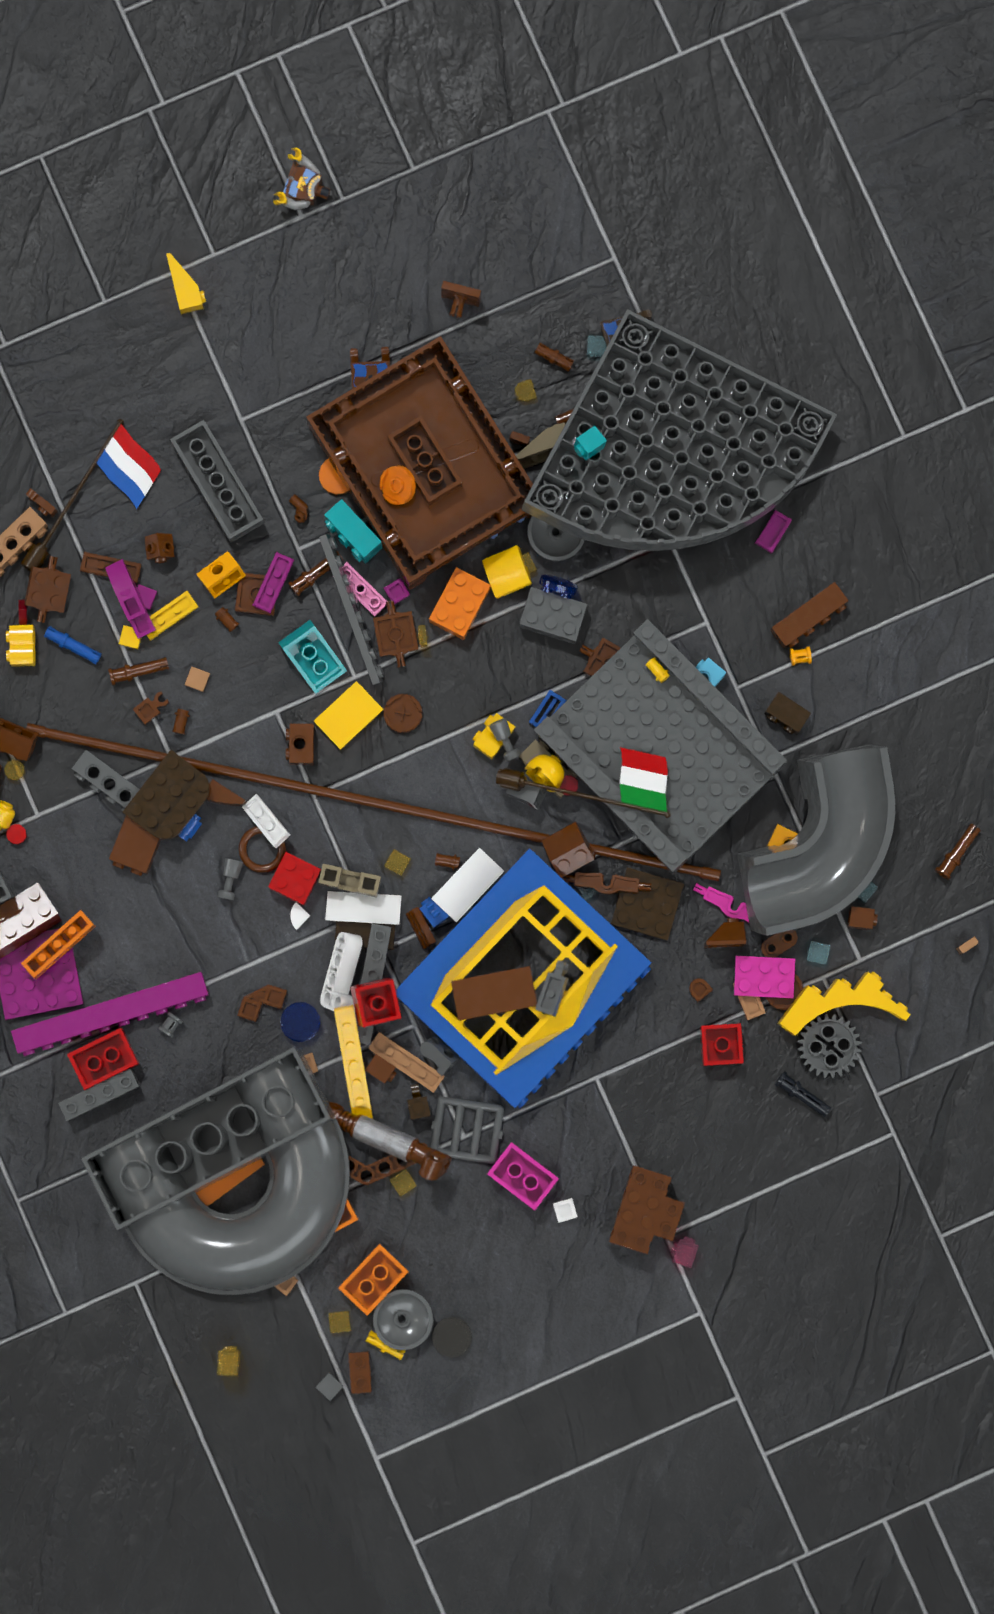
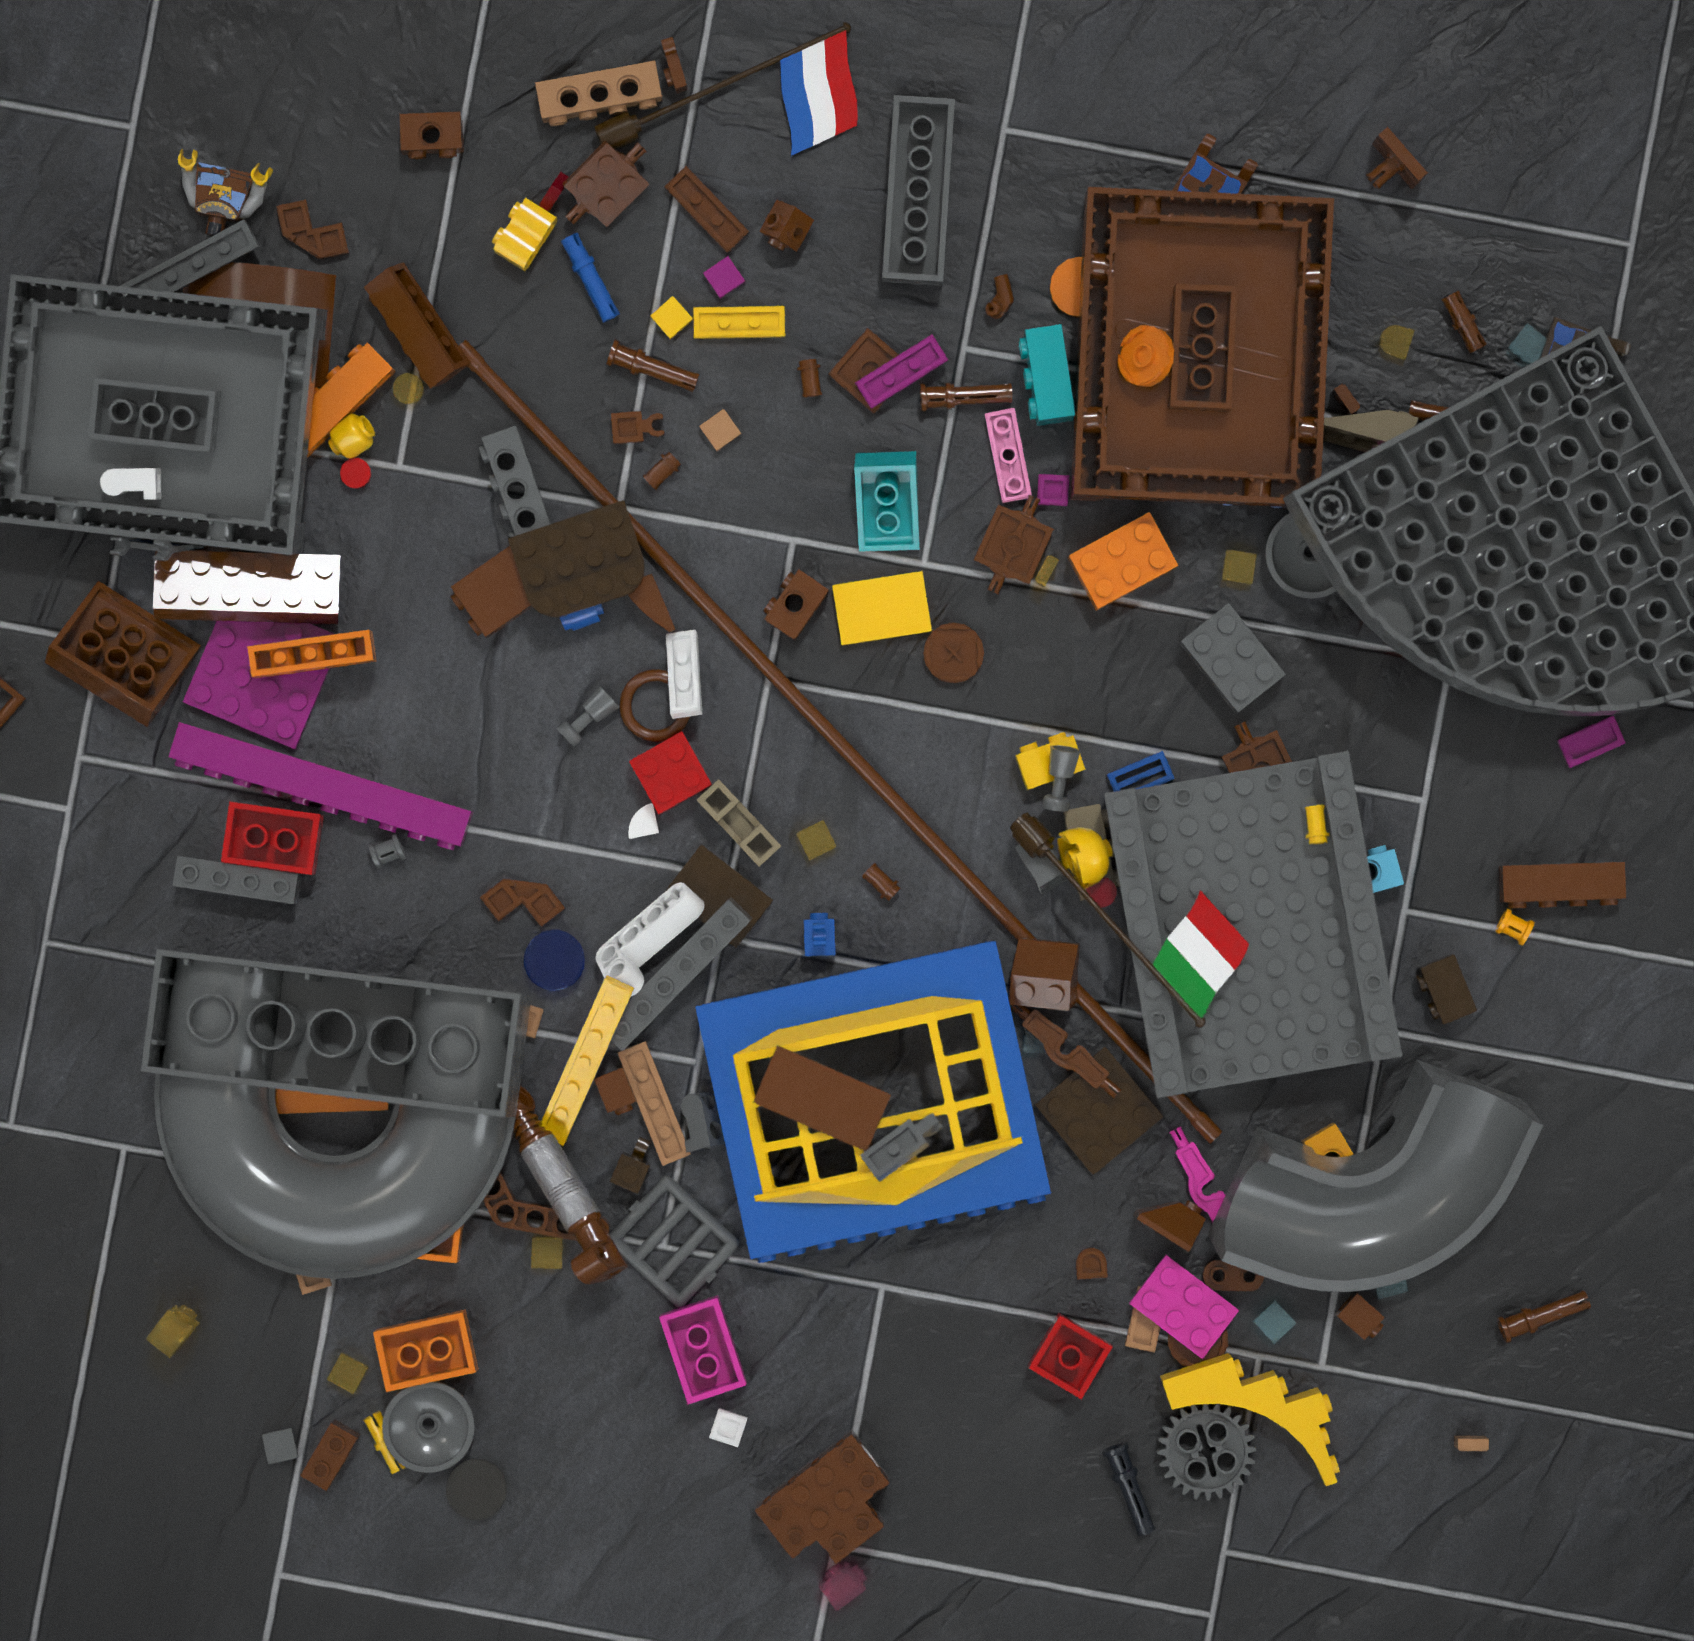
camera: 40 degrees right, 5 degrees up
magenta slope [105,559,156,639] -> none
light orange brick [196,551,246,599] -> none
dark grey plate [319,534,384,685] -> none
white sticker [325,891,401,925] -> none
red brick [350,978,401,1027] -> none
reddish brown tile [406,907,436,949] -> none
white sticker [432,848,504,922] -> none
yellow slope [482,545,532,599] -> none
clear blue tile [539,575,578,599] -> none
teal brick [574,426,607,460] -> none

